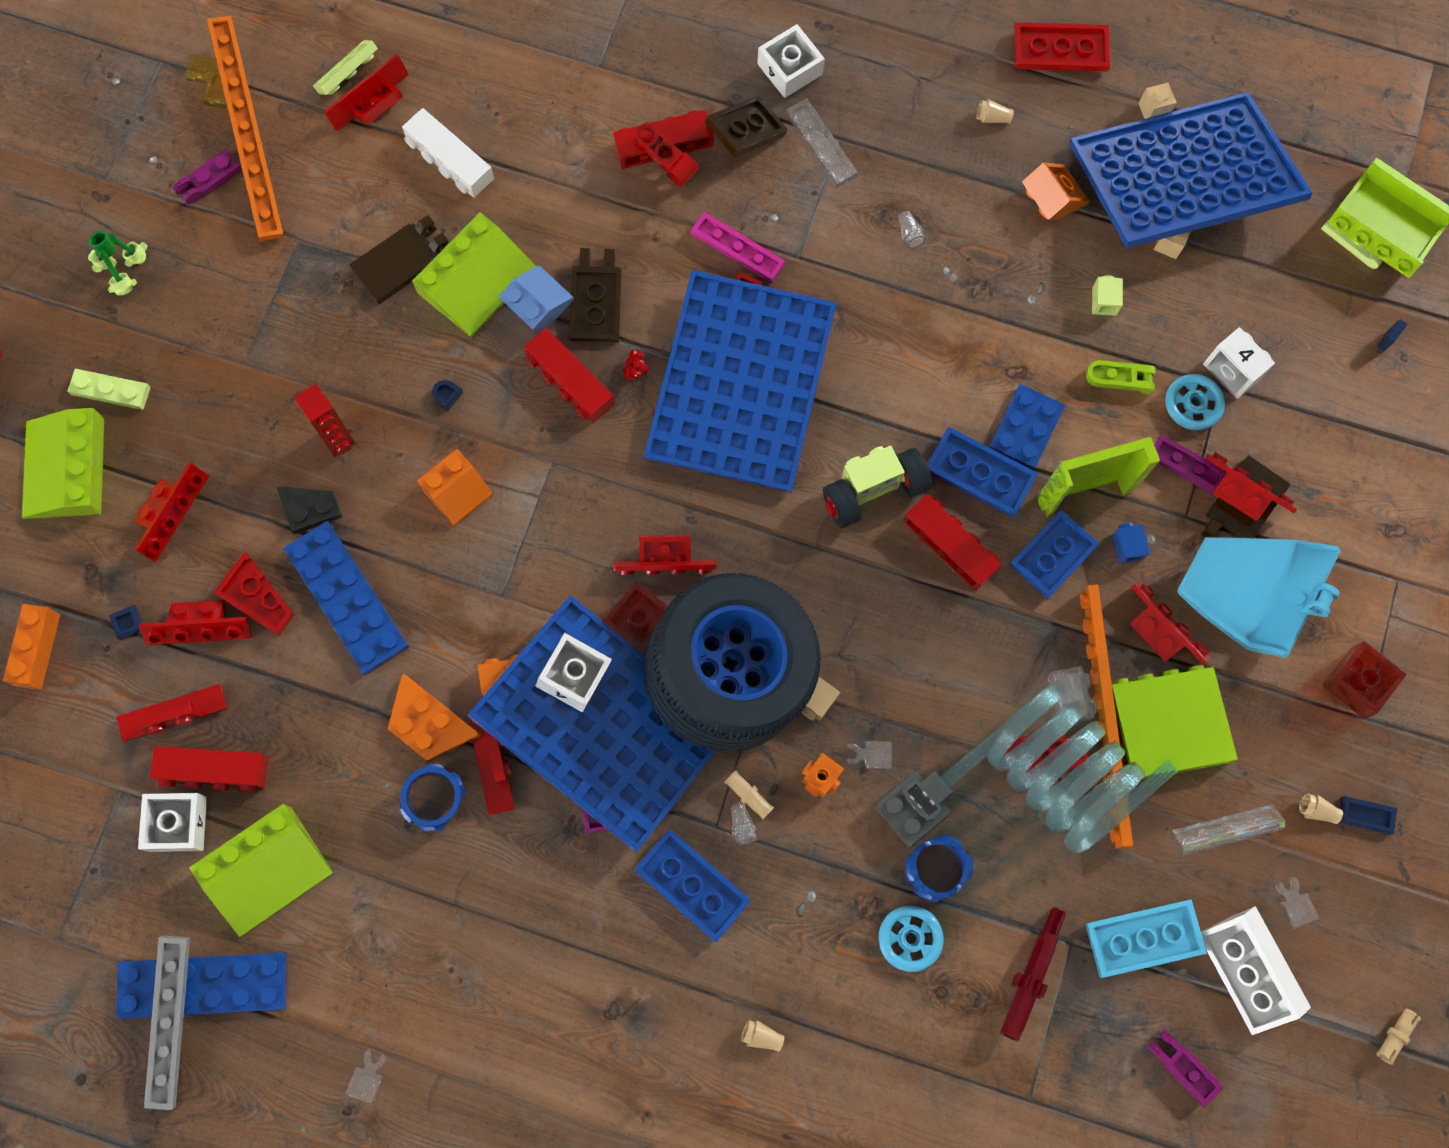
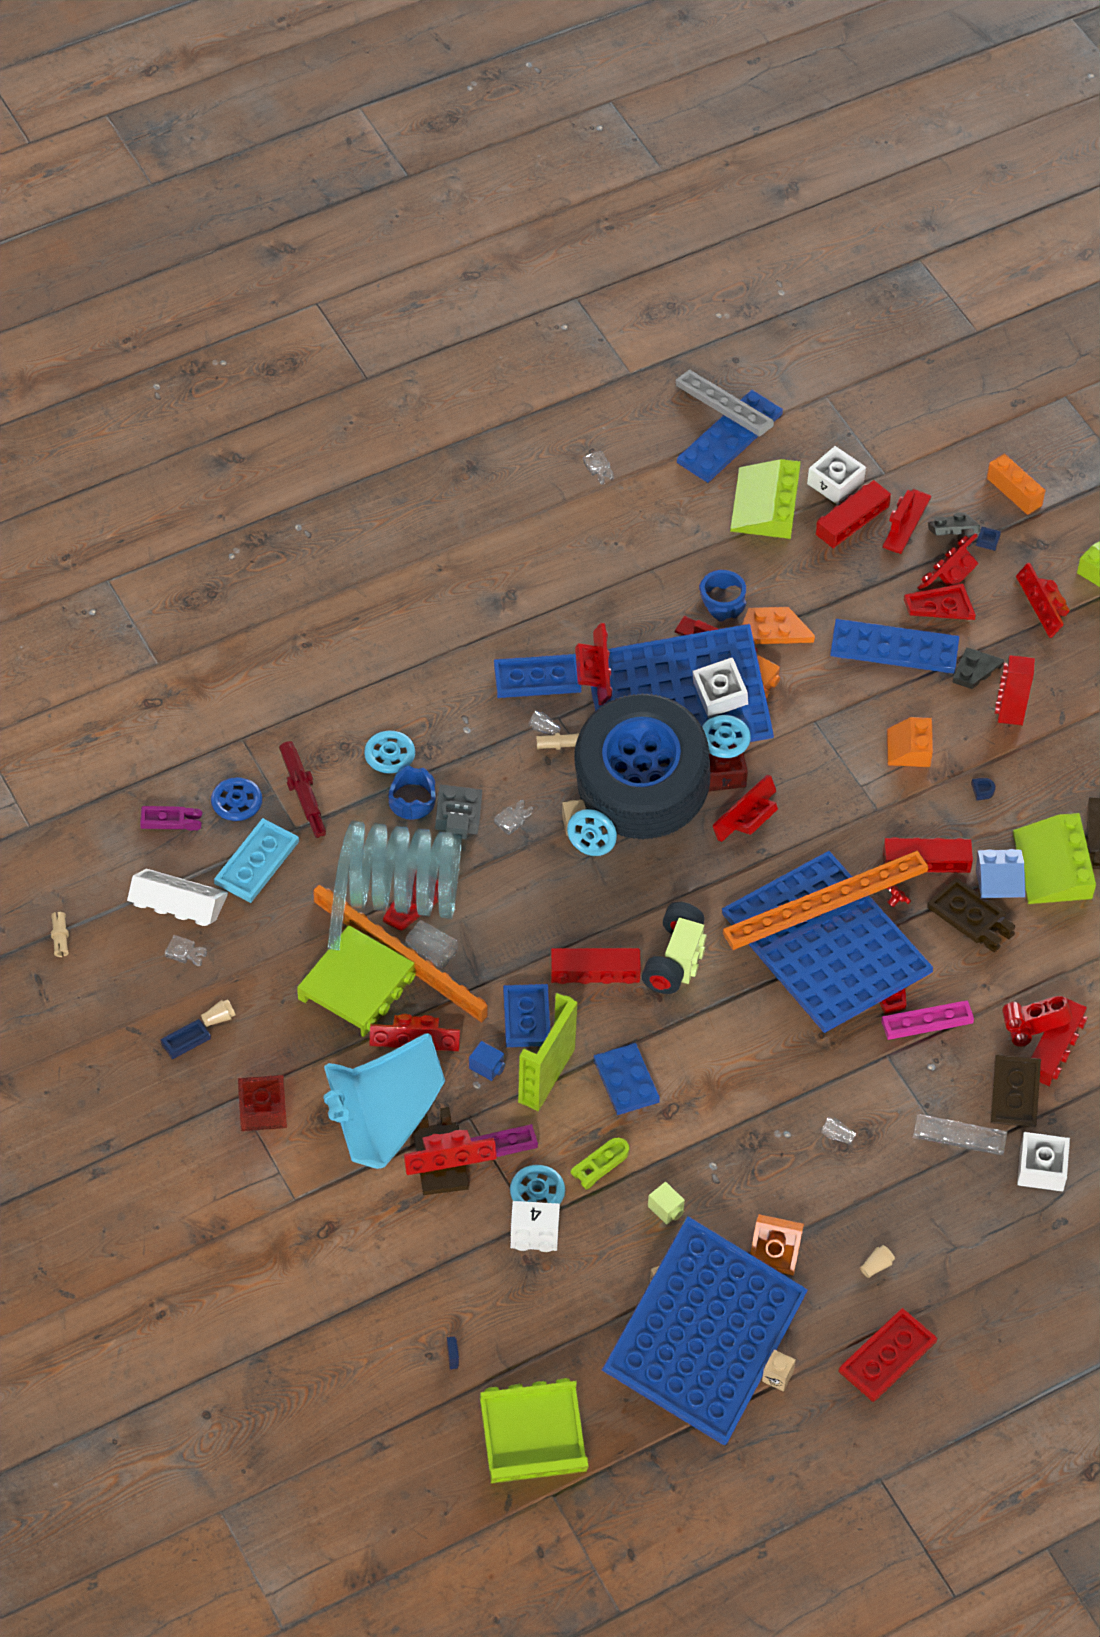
camera: 135 degrees right, 20 degrees down
tan cone [741,1019,784,1052] -> none
orange brick [802,753,844,798] -> none
blue plate [928,426,1038,518] -> none
clear plate [1172,804,1285,855] -> none
none -> blue plate [211,777,263,821]
none -> medium azure plate [567,809,617,856]
none -> red bracket [575,623,613,706]
none -> medium azure plate [702,715,751,758]
none -> orange plate [723,851,928,950]
none -> pearl dark grey wing [928,512,981,536]

